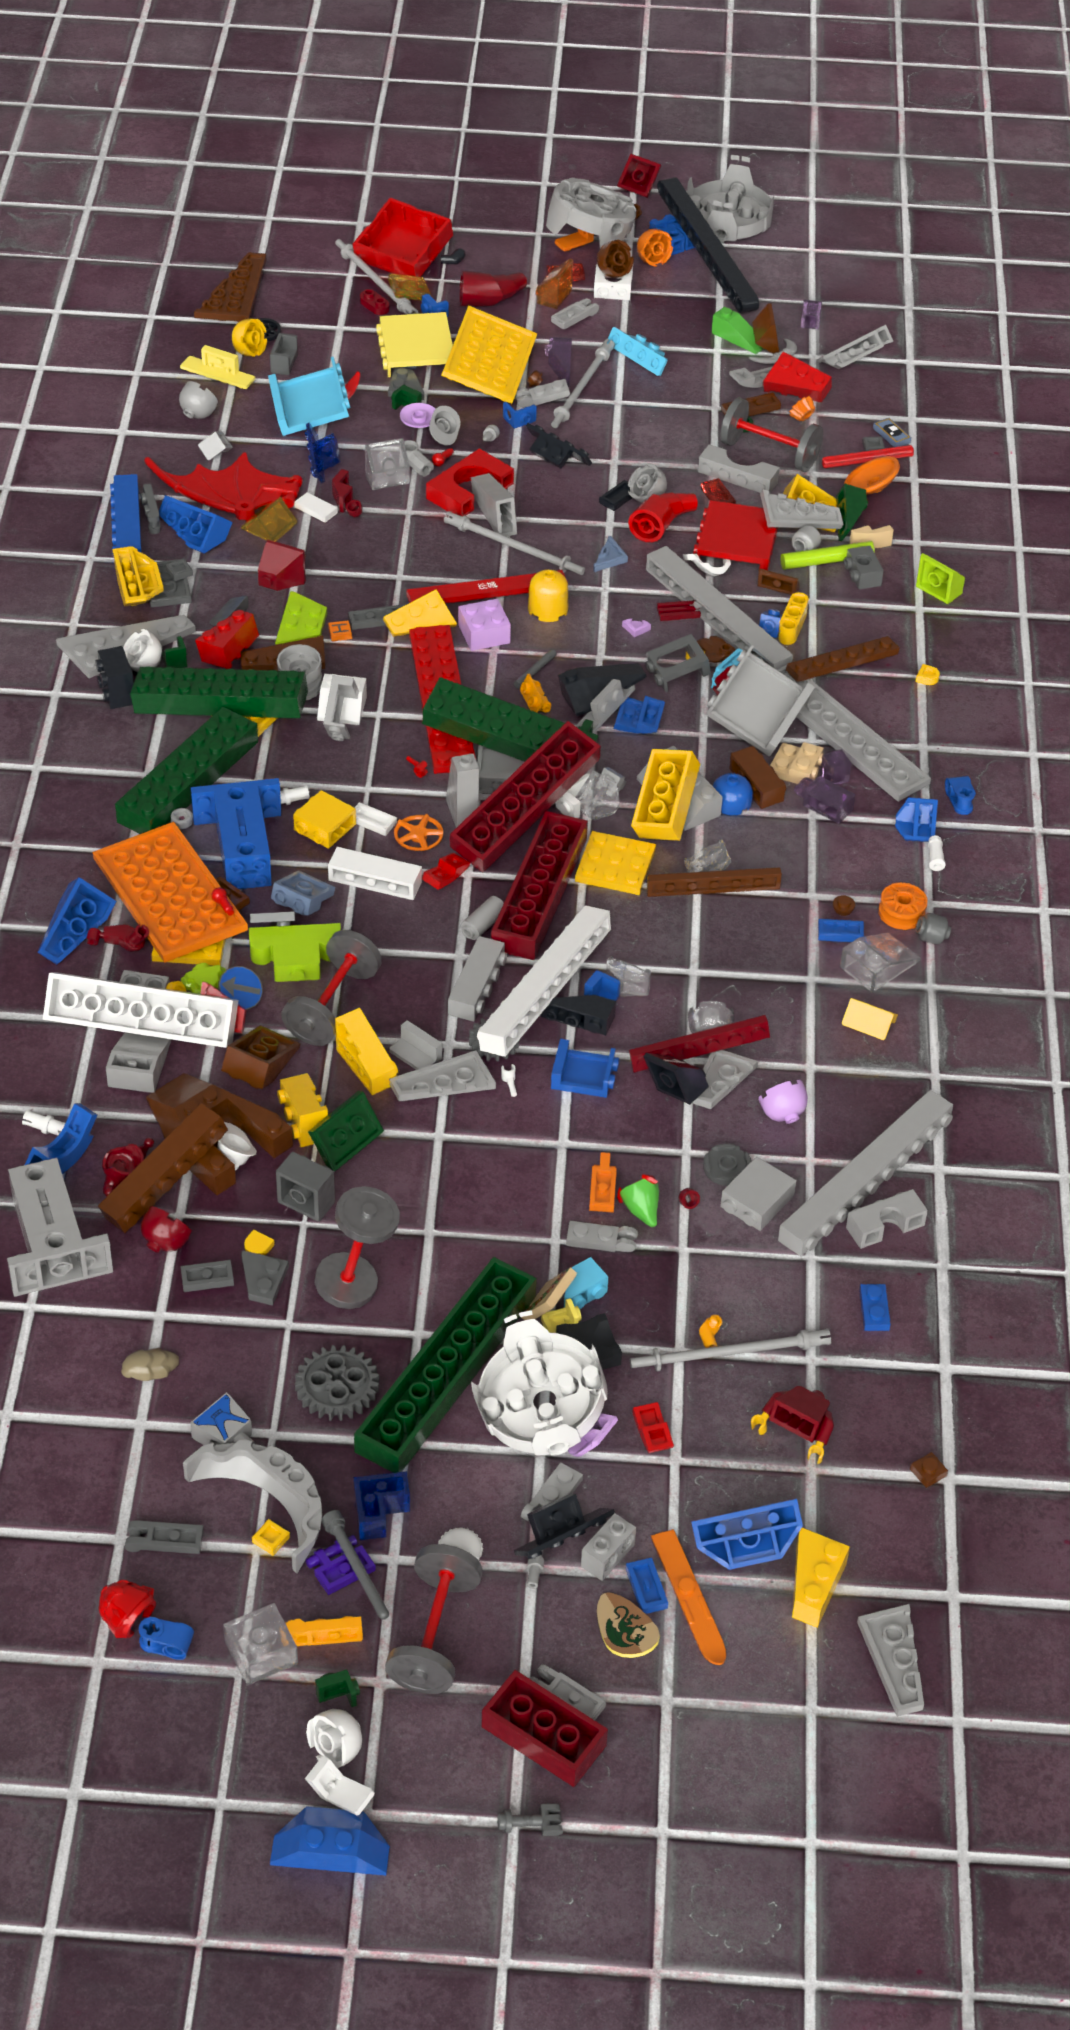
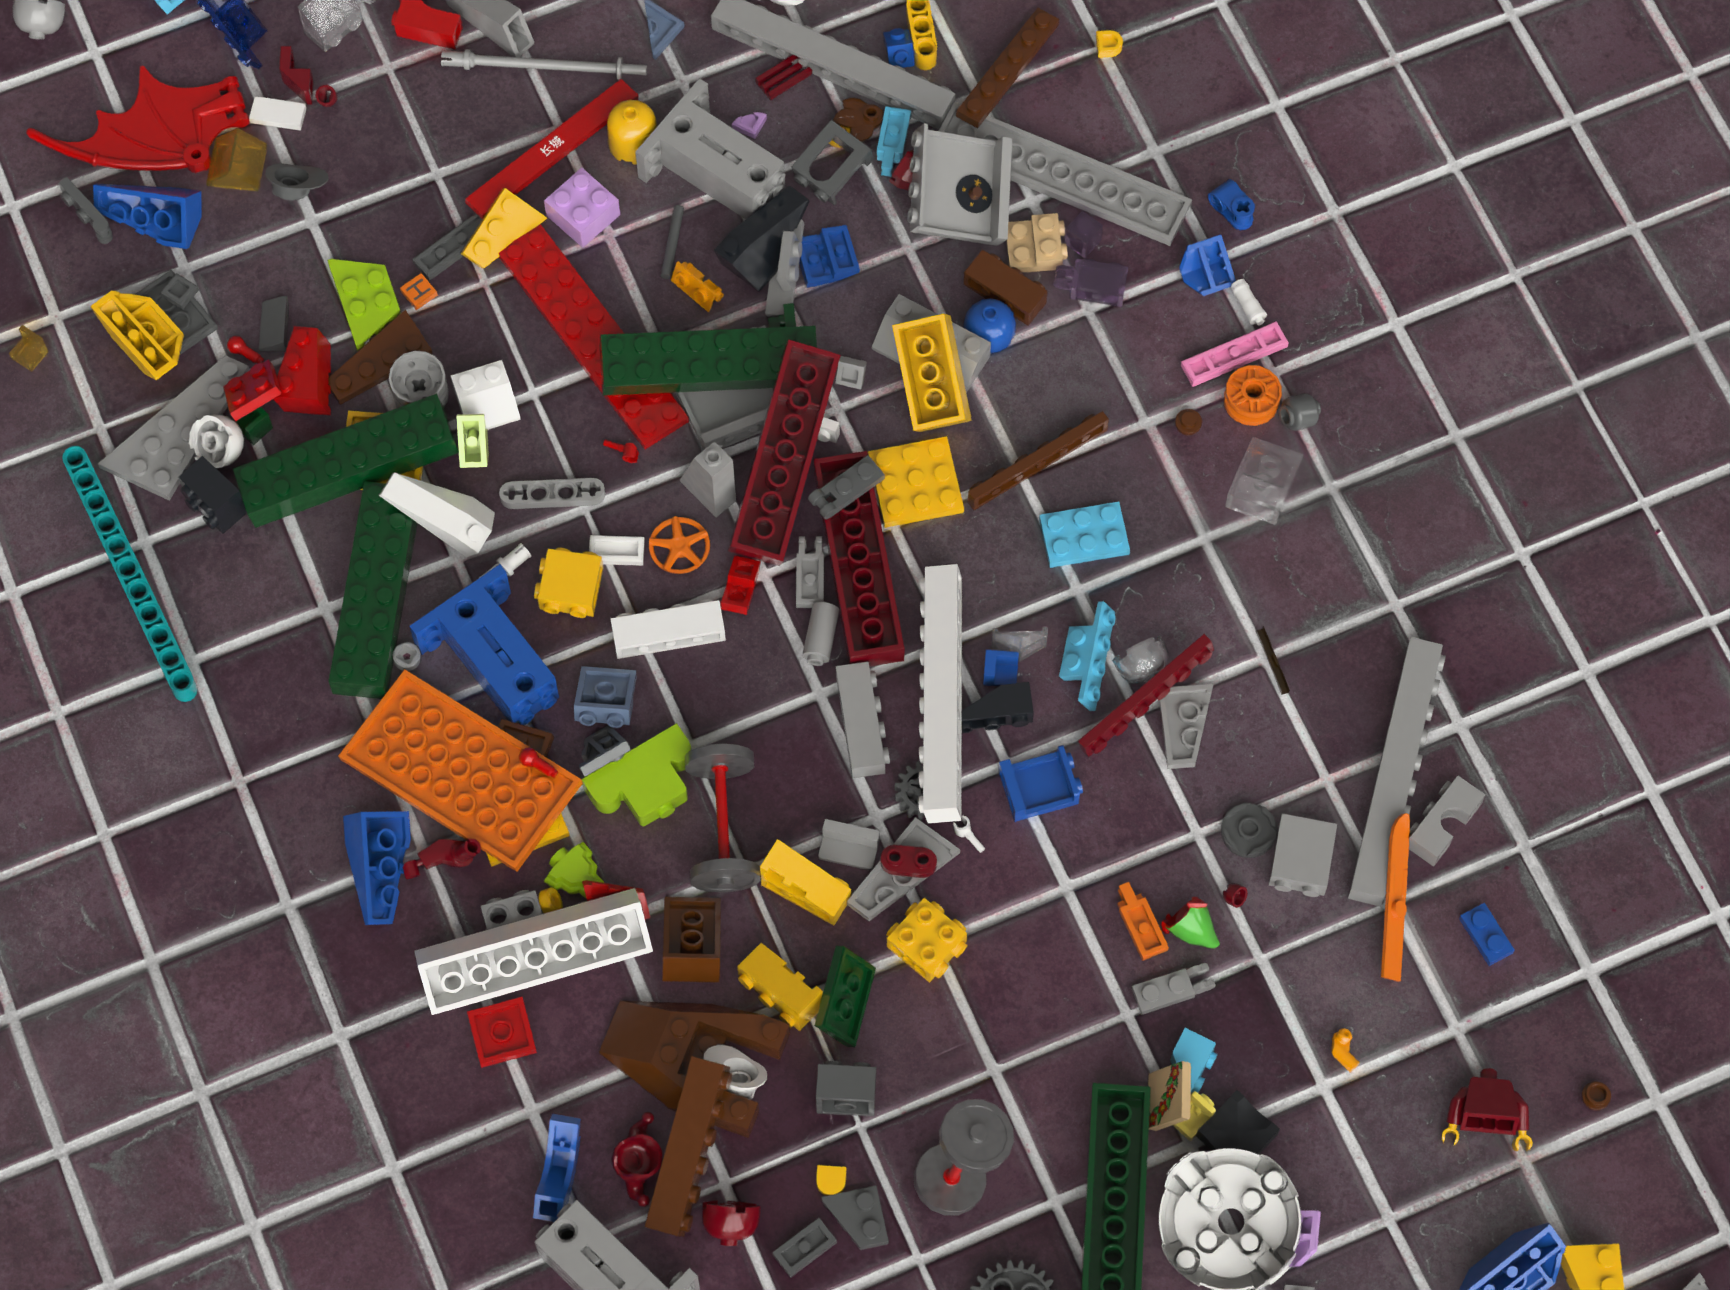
camera: 25 degrees left, 20 degrees up
white pin [22,1110,65,1136] -> none
light grey slope [106,1032,171,1093] -> none
blue brick [110,474,142,558] -> none
panel [198,431,233,460] -> none
blue piece [218,966,263,1011] -> none
dark red slope [258,540,306,591] -> none
light grey panel [323,675,359,741] -> none
clear slope [575,770,620,821] -> none
light grey bar [630,1328,831,1372] -> none
red slope [632,1402,674,1453] -> none
black slope [643,1053,709,1105] -> none
clear slope [684,839,732,873] -> none
lavender cylinder [758,1080,808,1124] -> none
blue plate [818,919,864,943] -> none
yellow panel [842,998,898,1040] -> none
reddish brown plate [910,1452,948,1488] -> none
none -> clear yellow panel [9,325,48,372]
none -> teal beam [62,446,198,702]
none -> red plate [223,359,282,421]
none -> red piece [227,336,264,364]
none -> dark grey piece [265,163,329,201]
none -> white wedge [379,473,495,557]
none -> yellowish green slope [457,414,489,468]
none -> red plate [467,997,537,1068]
none -> light grey beam [499,478,605,509]
none -> light grey brick [635,78,786,219]
none -> light grey hinge [796,536,824,608]
none -> dark grey plate [808,455,885,520]
none -> dark red plate [881,845,937,878]
none -> yellow brick [886,898,967,983]
none -> piece [956,175,992,213]
none -> medium azure plate [1039,502,1130,568]
none -> medium azure bracket [1059,601,1116,711]
none -> bright pink plate [1181,321,1288,387]
none -> dark brown piece [1255,626,1290,695]
none -> orange piece [1381,813,1410,982]
none -> reddish brown plate [1581,1081,1611,1110]

